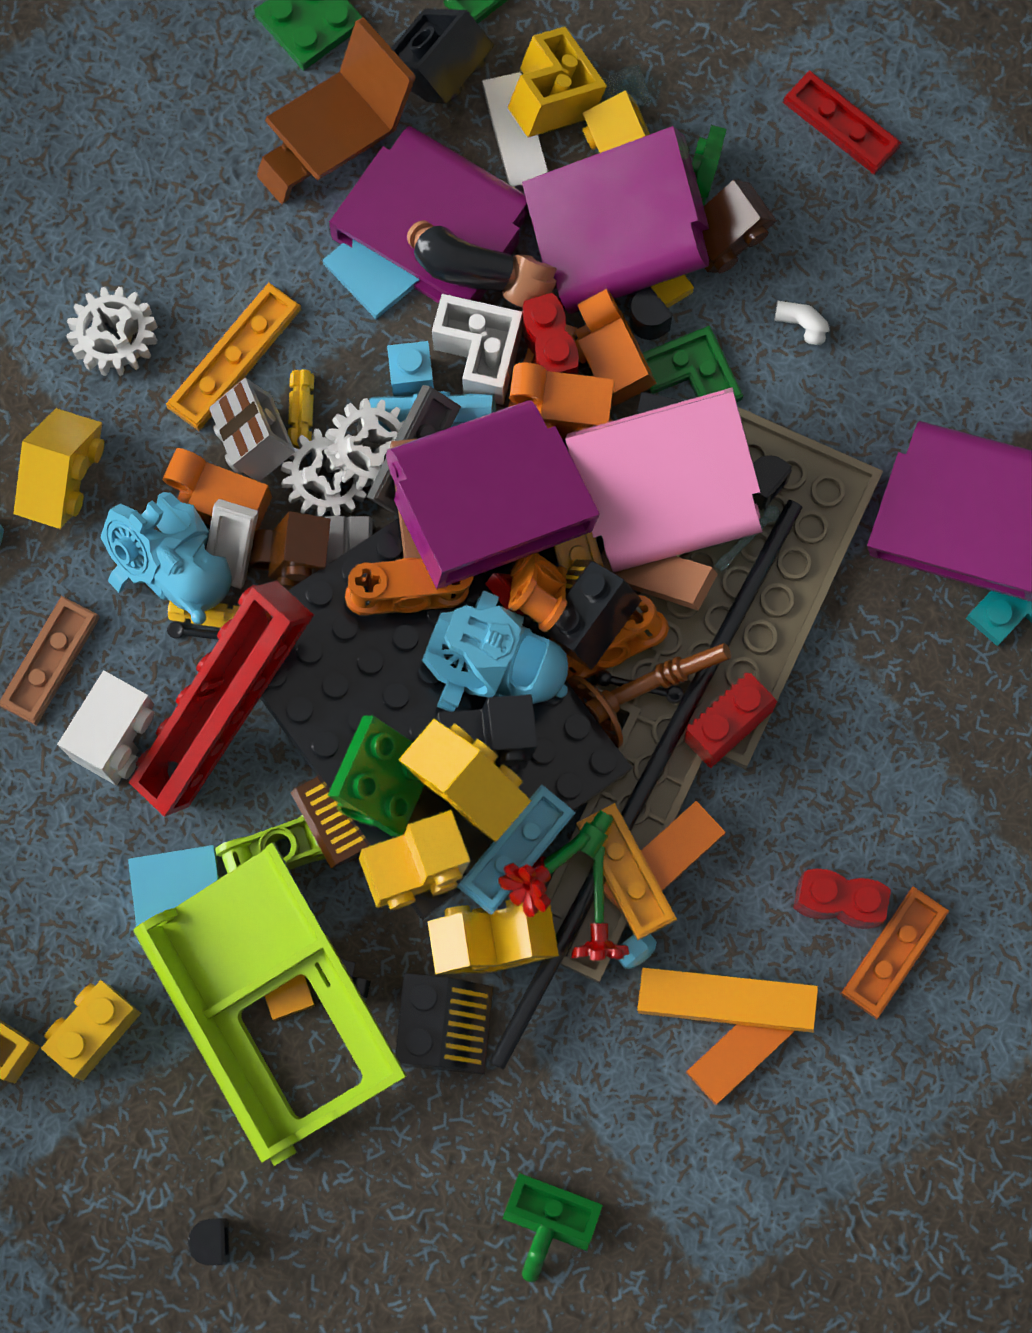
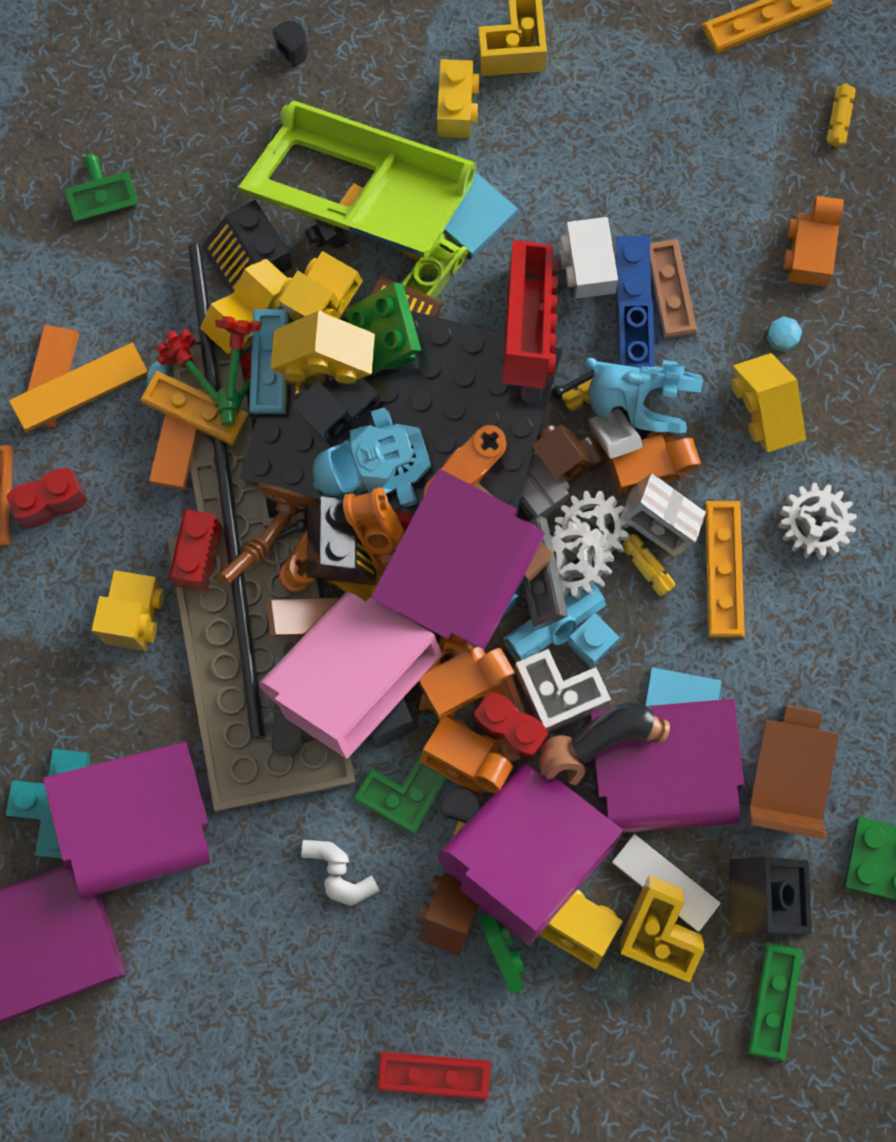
camera: 145 degrees right, 0 degrees up
none -> yellow brick [91,570,164,651]
none -> white arm [301,840,349,875]
none -> blue slope [615,236,655,368]

